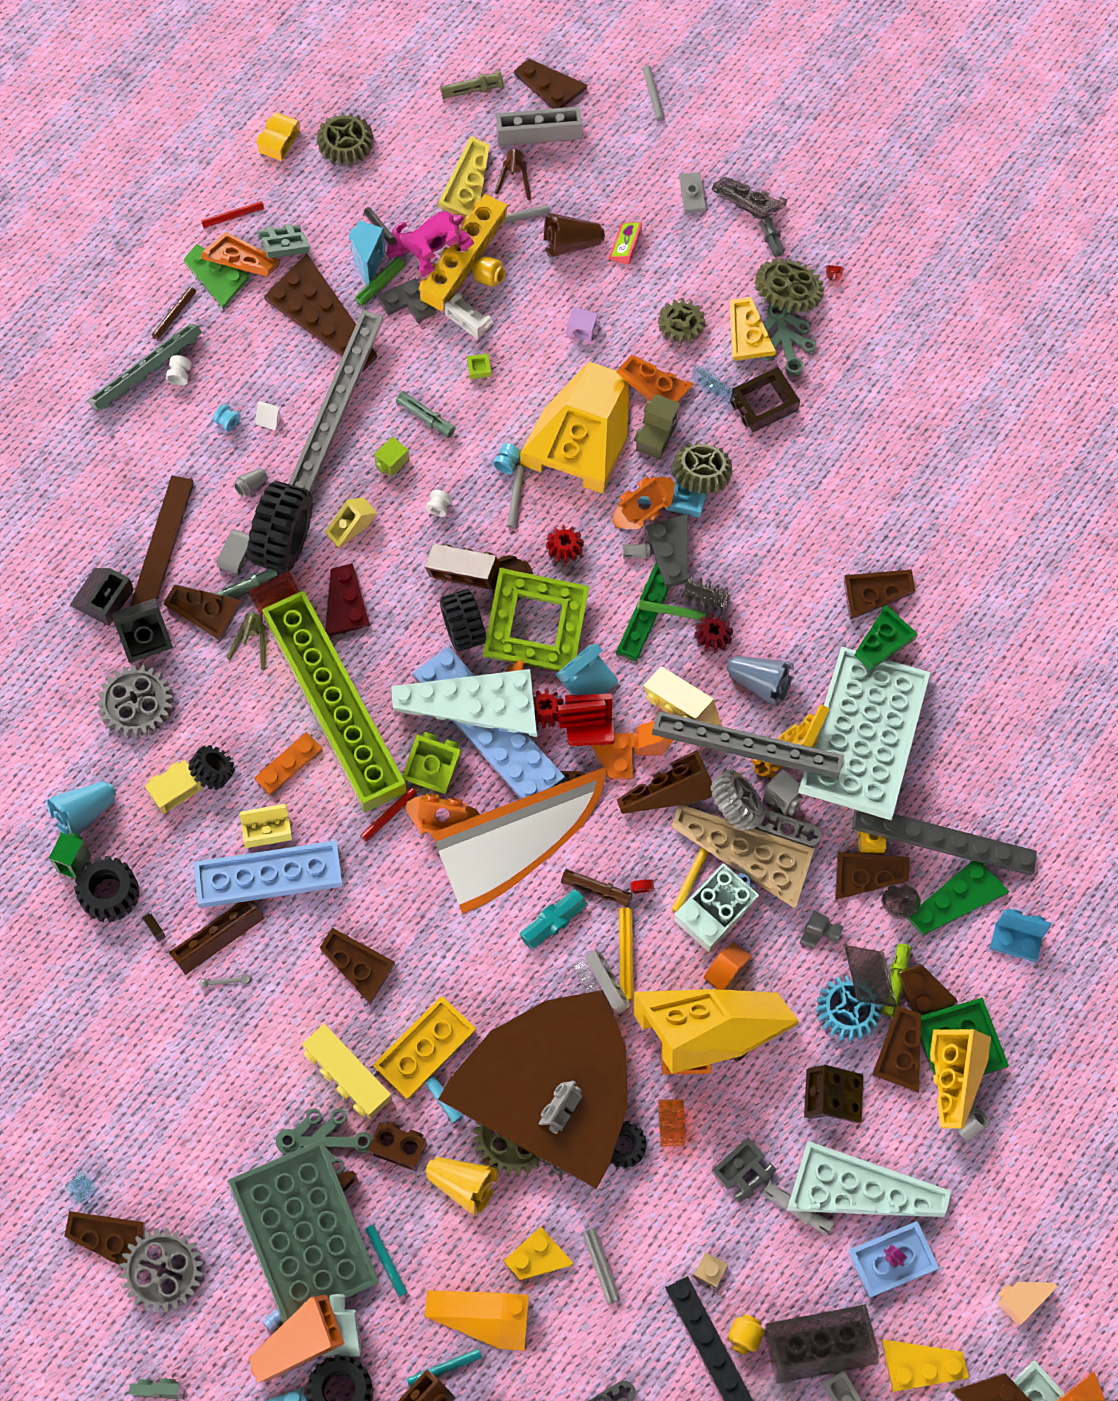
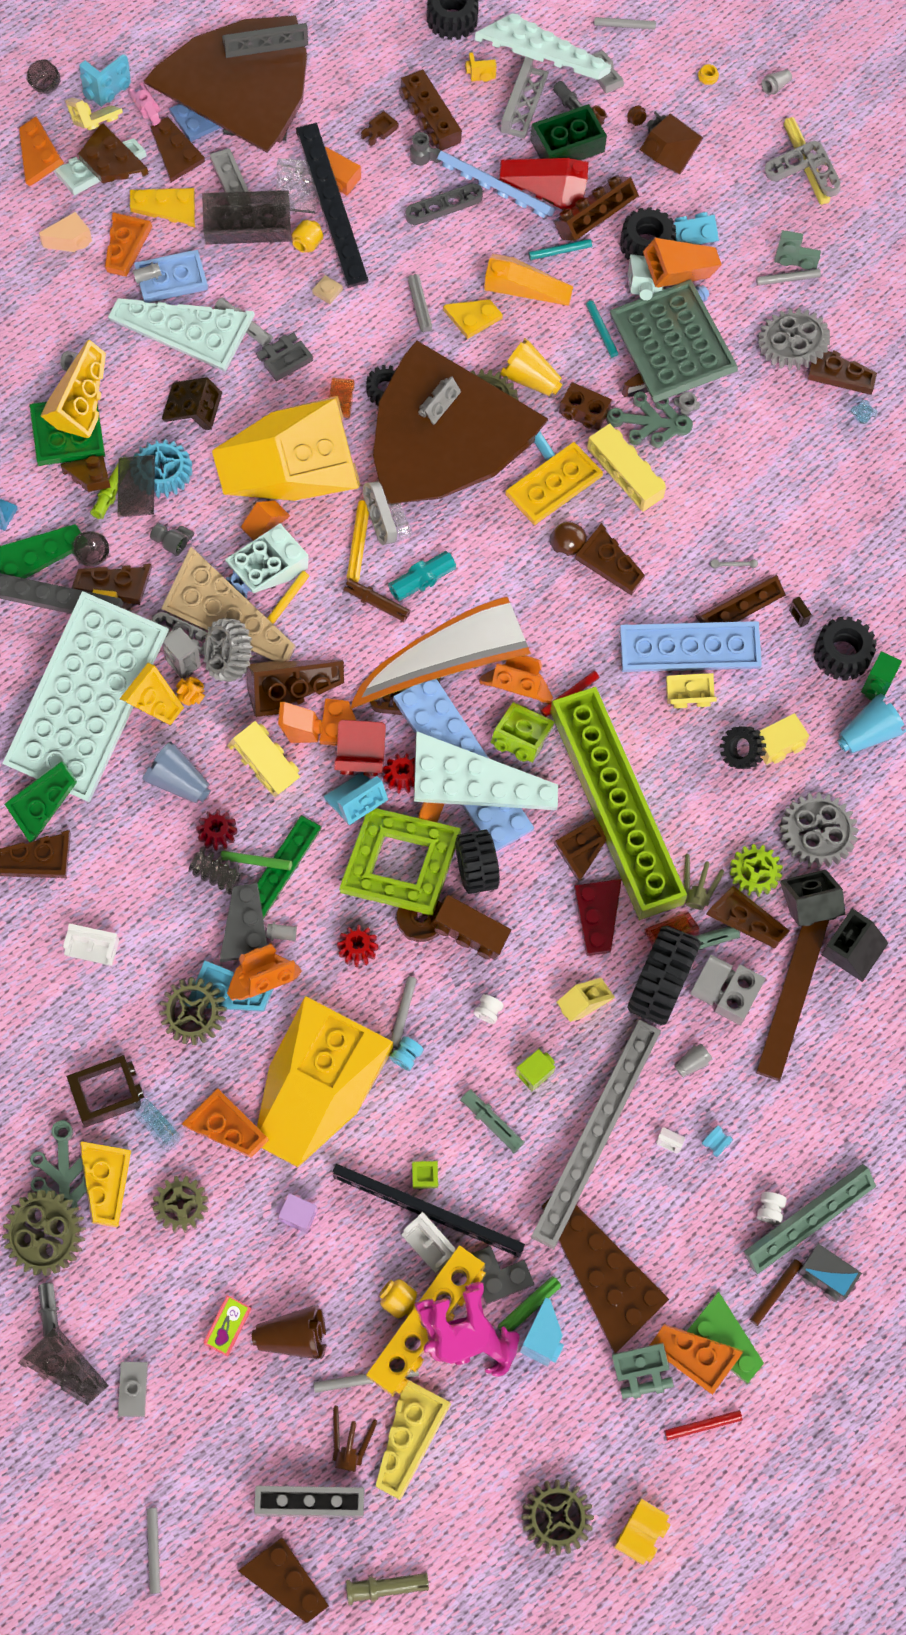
camera: 175 degrees left, 0 degrees up
orange plate [254,732,323,796] -> none
pearl dark grey bar [364,207,396,245] -> none
red tile [558,700,606,729] -> none
red tile [630,879,655,893] -> none
olive brick [634,394,680,459] -> none
dark grey plate [652,711,845,779] -> none
reddish brown wing [872,1005,921,1093] -> none
magenta plate [883,1244,907,1268] -> none
none -> white hinge [63,923,119,966]
none -> orange wing [105,212,153,277]
none -> light grey pin [132,262,162,284]
none -> black tile [332,1164,525,1257]
none -> reddish brown hair [550,522,587,556]
none -> reddish brown wing [554,818,606,882]
none -> light grey brick [714,964,766,1026]
none -> lime gear [729,844,783,897]
none -> light grey bar [756,269,821,286]
none -> dark grey brick [798,1243,862,1303]

